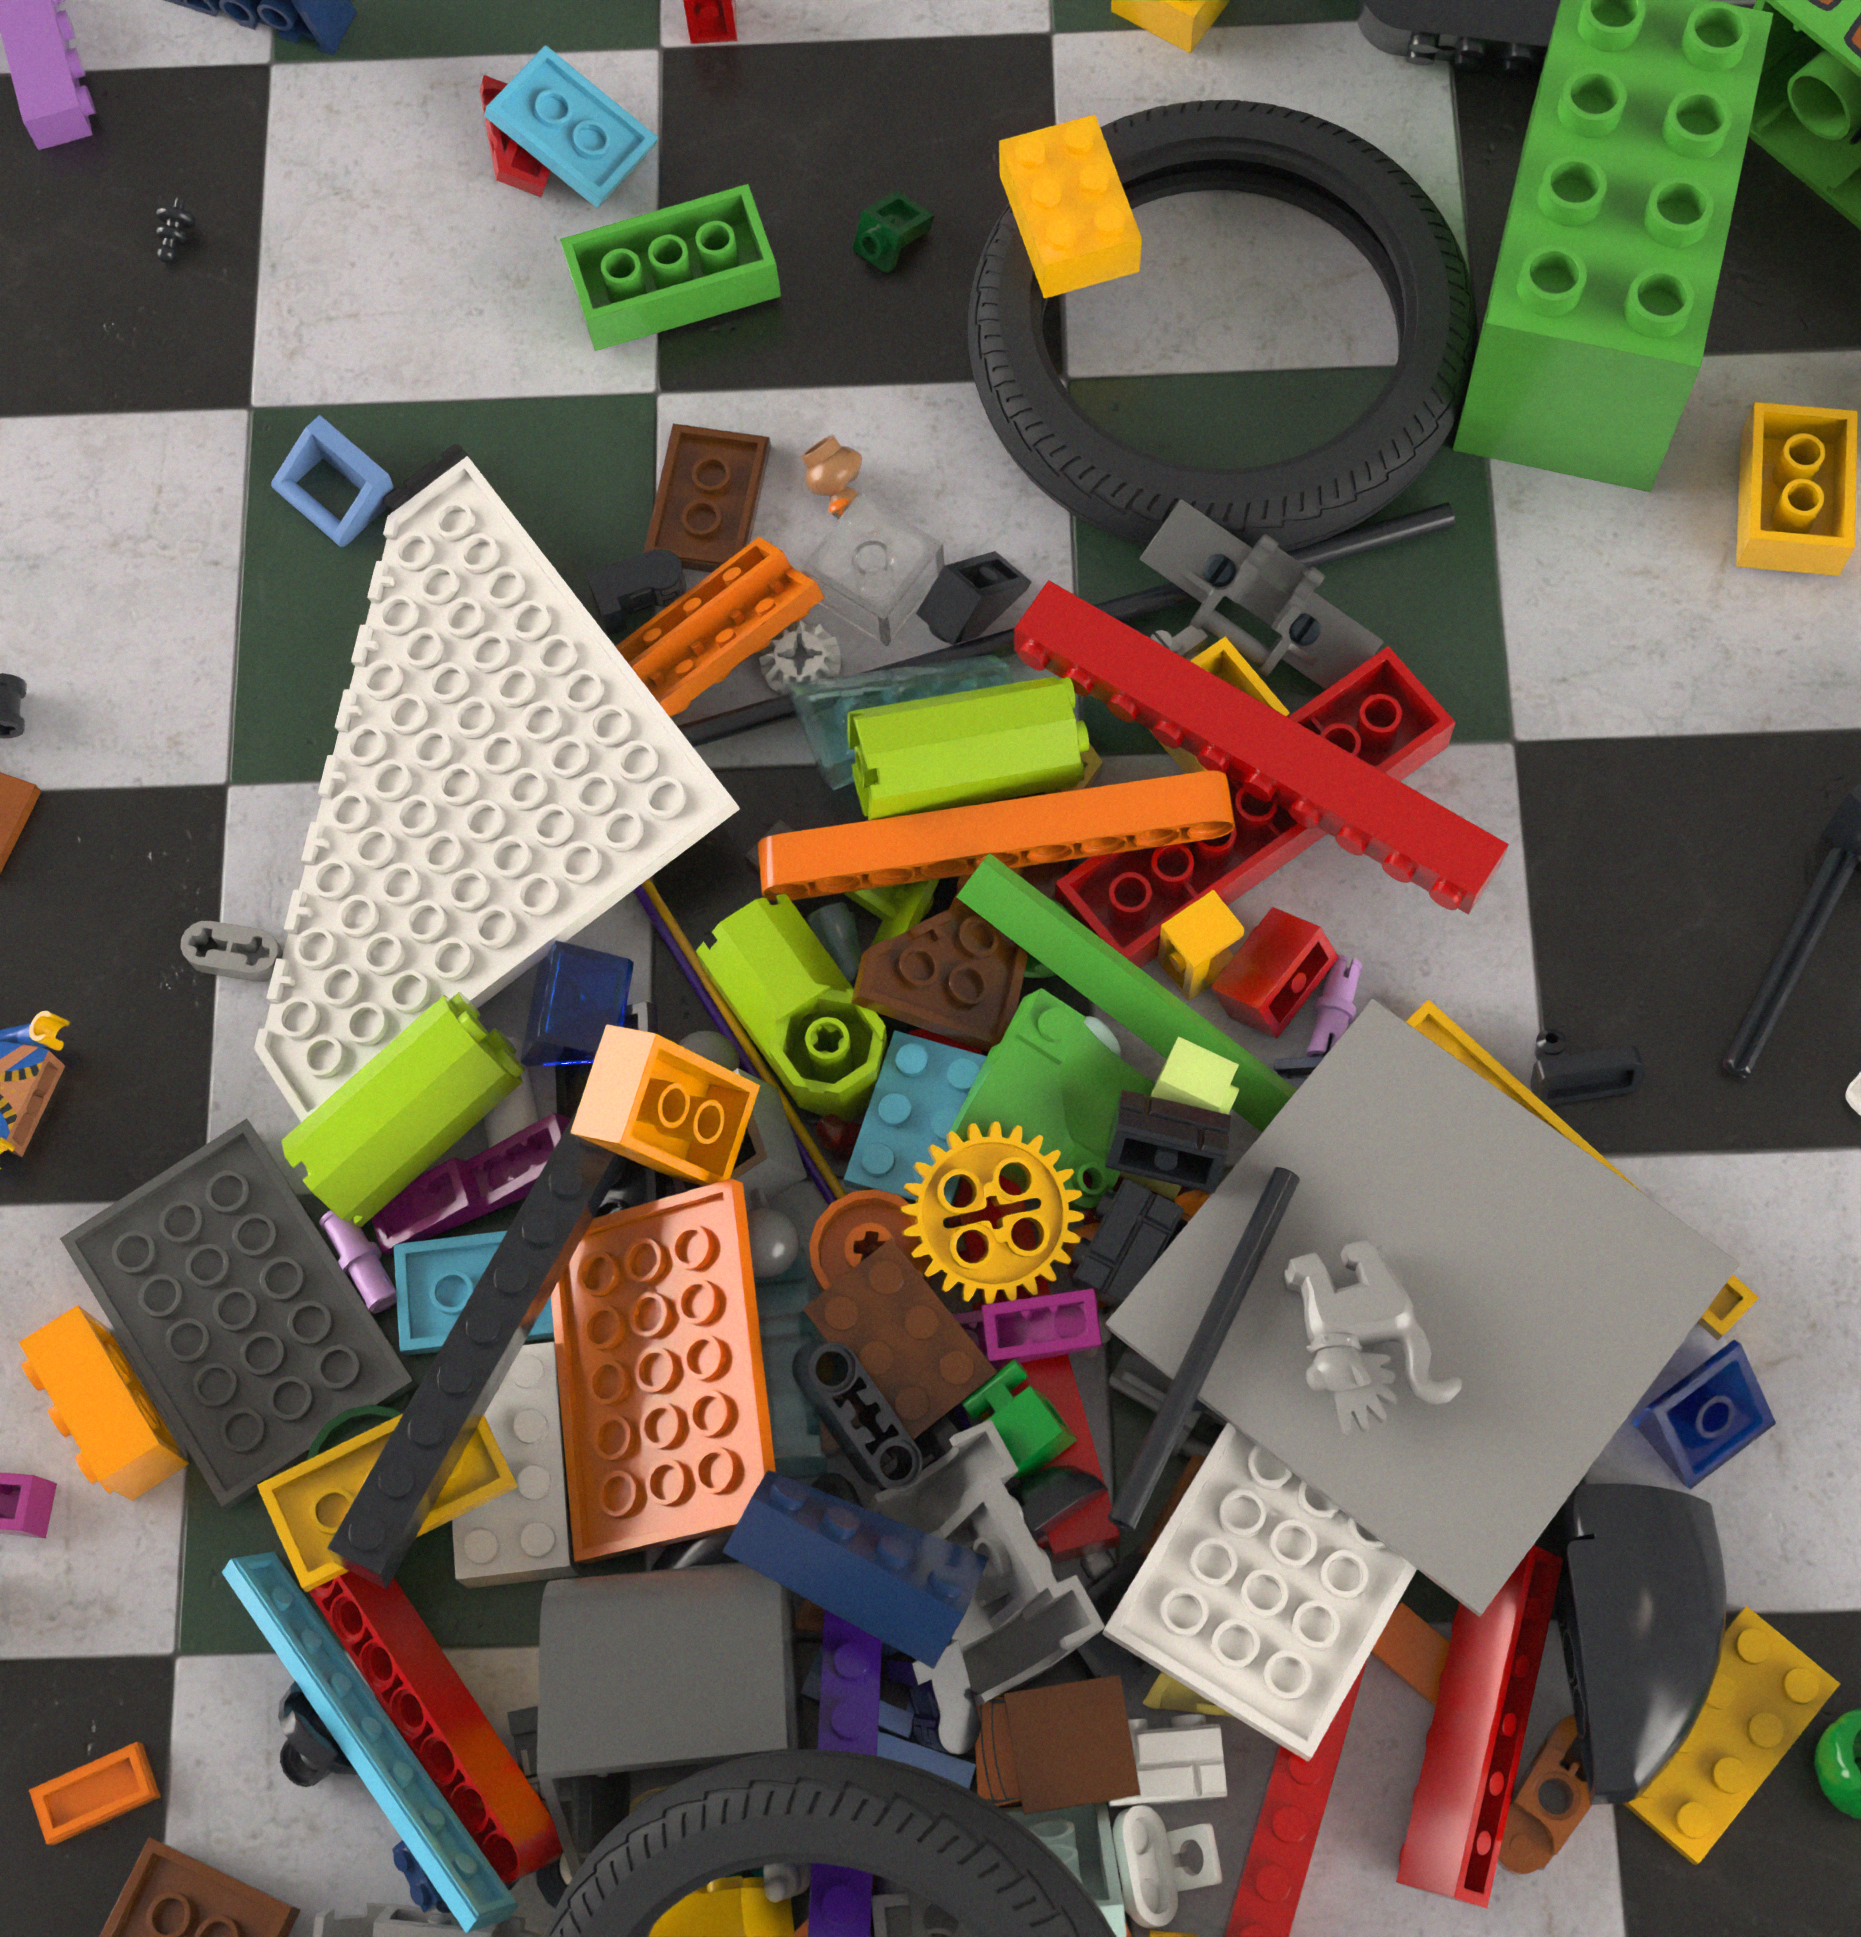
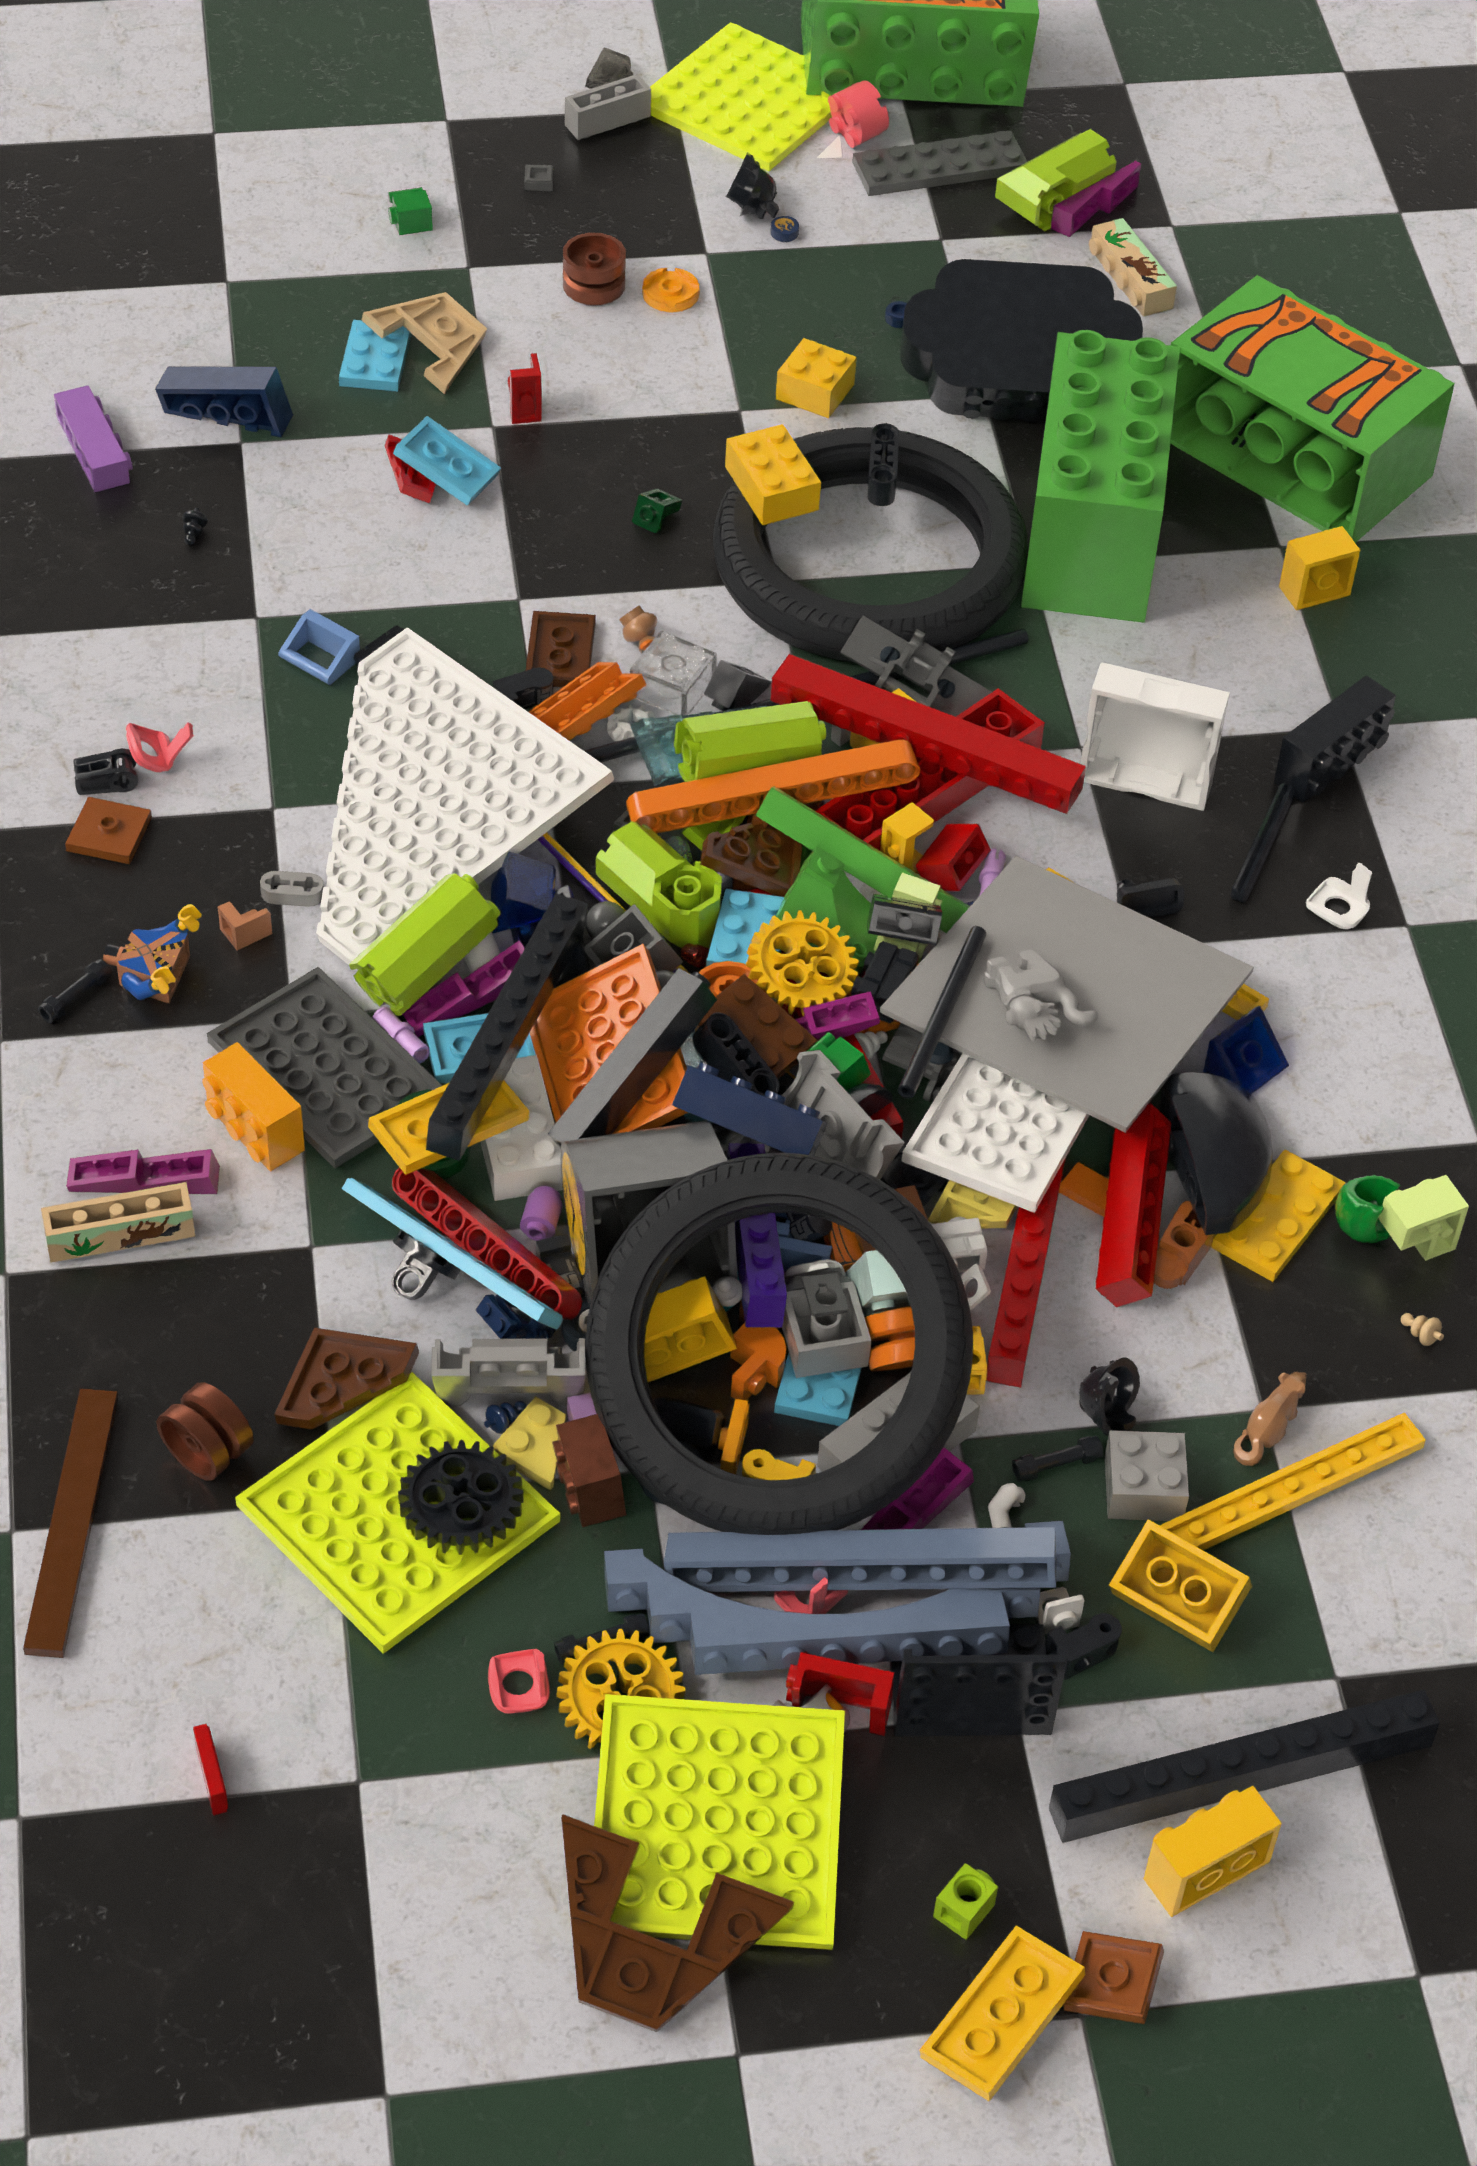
camera: 15 degrees left, 20 degrees down
orange tile [29,1742,161,1846] -> none
bright green brick [560,184,781,351] -> none
light orange brick [570,1025,760,1186] -> none
yellow brick [1736,402,1858,576] -> none
none -> coral piece [126,722,194,772]
none -> nougat panel [218,901,272,950]
none -> medium lavender brick [520,1186,563,1241]
none -> brick [548,968,718,1149]
none -> black beam [867,423,899,506]
none -> white tile [1080,662,1230,811]

